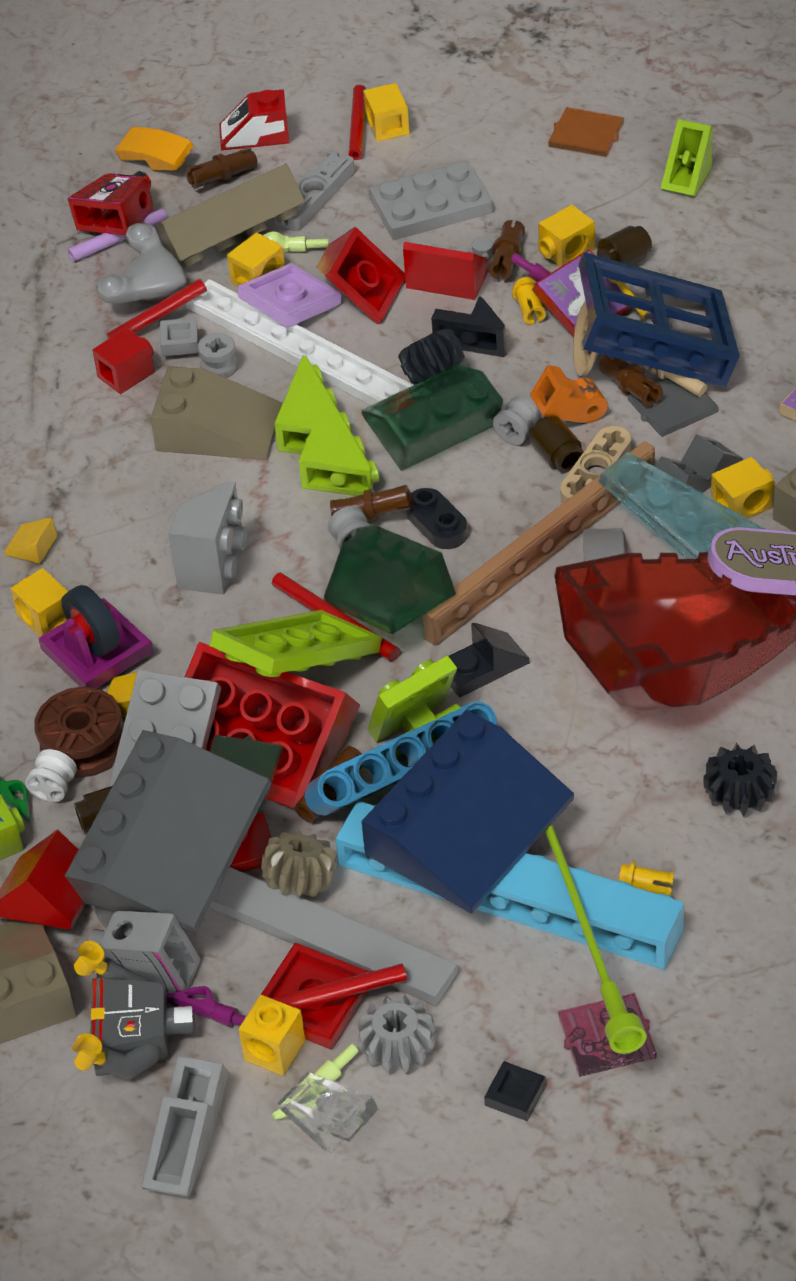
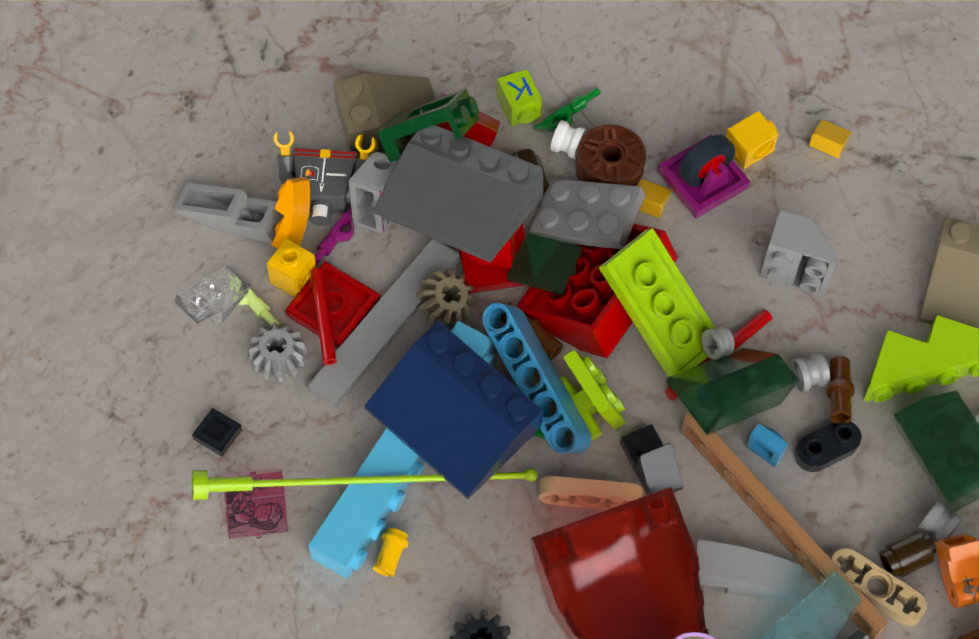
camera: 90 degrees right, 15 degrees up
none -> light orange slope [271,177,310,249]
none -> dark green window [377,88,479,162]
none -> tan beam [538,476,643,512]
none -> light grey bush [701,325,735,360]
none -> dark azure plate [747,423,788,467]

